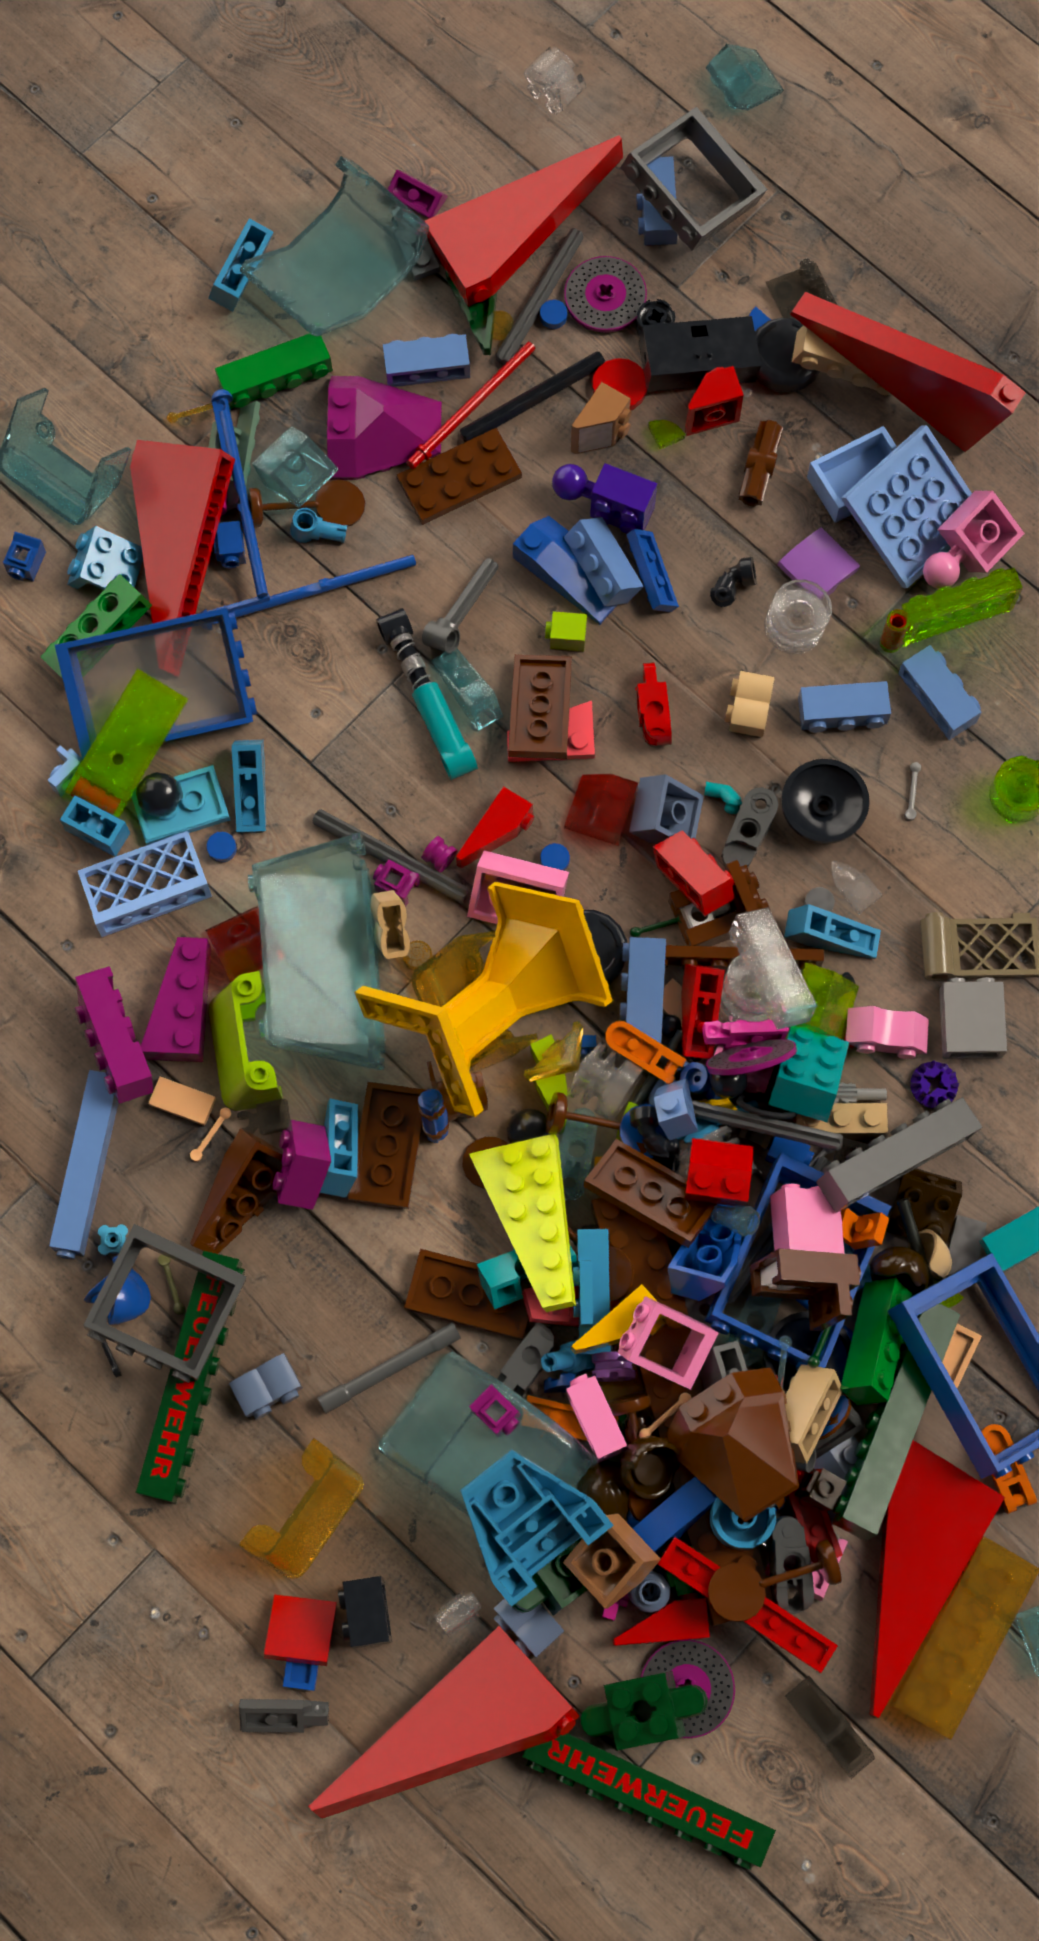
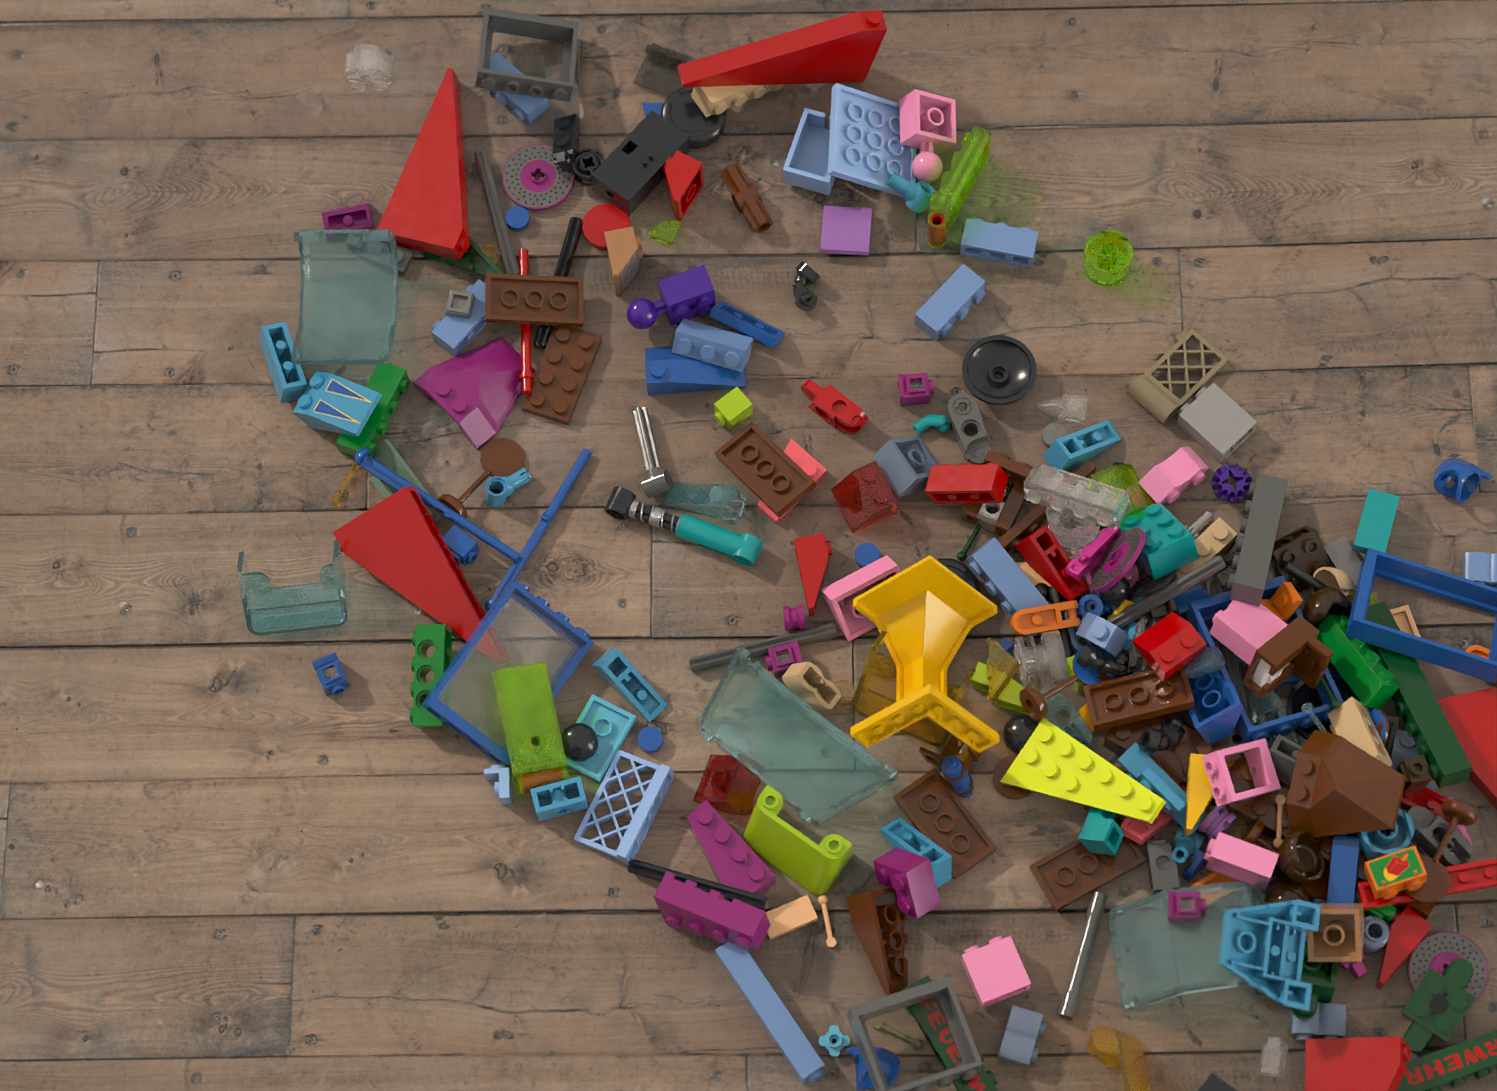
camera: 40 degrees left, 5 degrees down
dark azure bracket [67,526,143,590] -> none
clear light blue slope [252,426,339,508] -> none
tan brick [725,671,774,737] -> none
clear wheel [764,580,832,654] -> none
light grey hinge [904,762,921,821] -> none
none -> dark azure slope [293,371,382,437]
none -> flat silver tile [445,289,475,319]
none -> reddish brown plate [485,273,584,327]
none -> black hinge [552,113,580,172]
none -> black axle [627,859,769,910]
none -> dark azure pin [886,171,936,213]
none -> magenta window [897,373,934,406]
none -> bright pink brick [961,936,1031,1009]
none -> black arm [1139,717,1185,755]
none -> brick [1364,846,1427,899]

